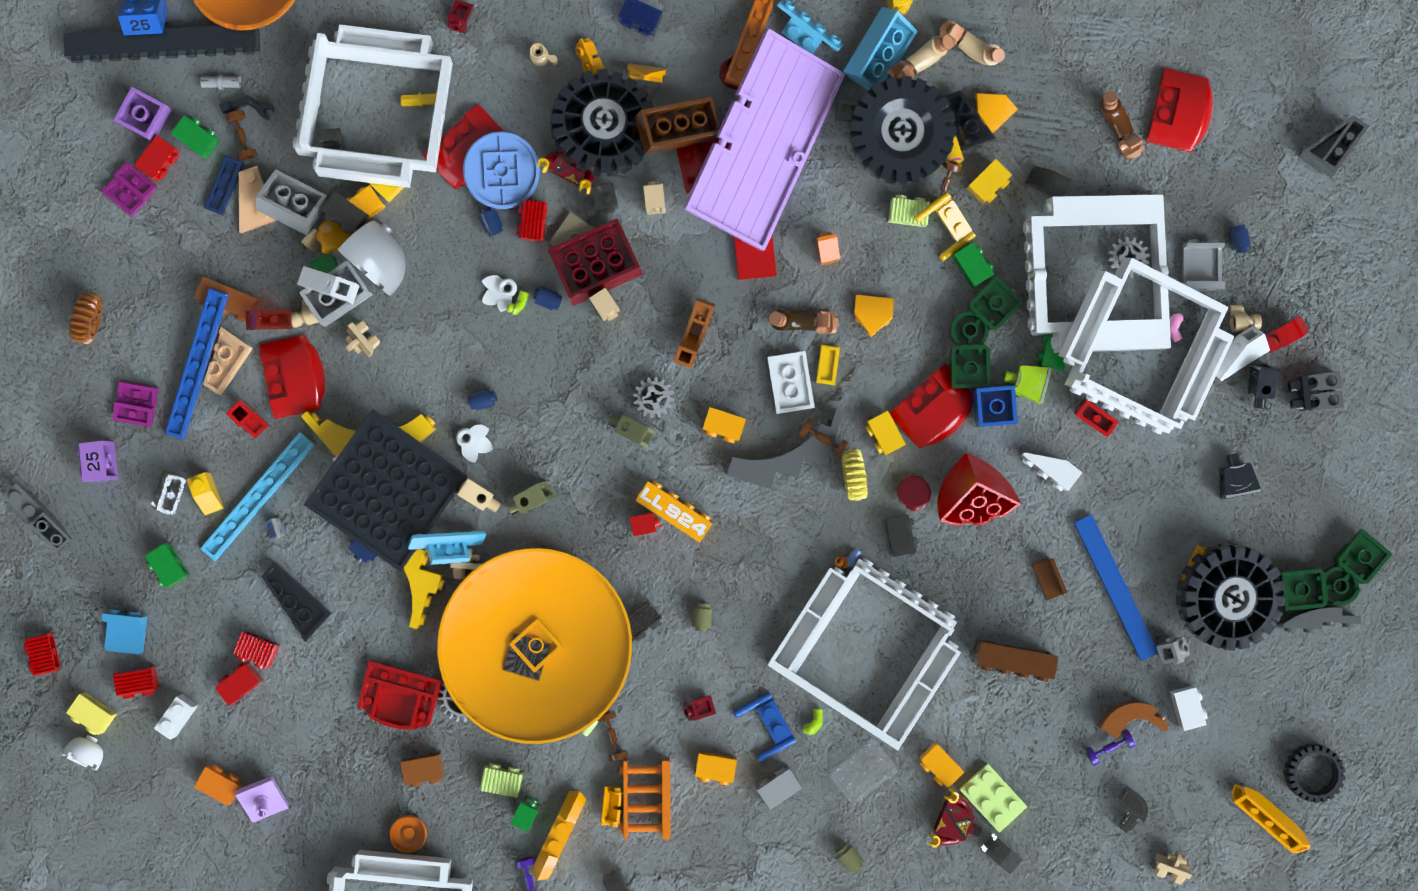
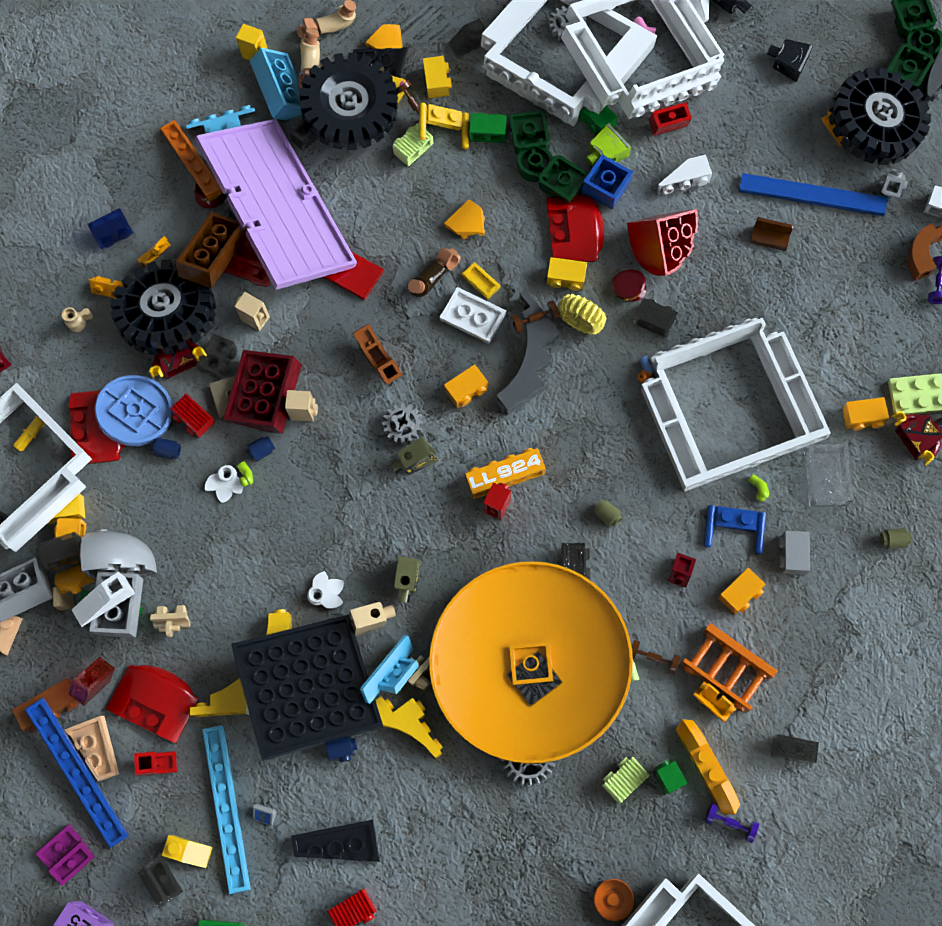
camera: 45 degrees left, 15 degrees down
tan piece [289,299,319,328] -> none
red slope [357,661,442,730] -> none
dark orange brick [400,753,445,787] -> none
dark blue brick [467,387,497,411] -> none
slope [815,232,840,265] -> none
reddish brown brick [972,639,1059,682] -> none

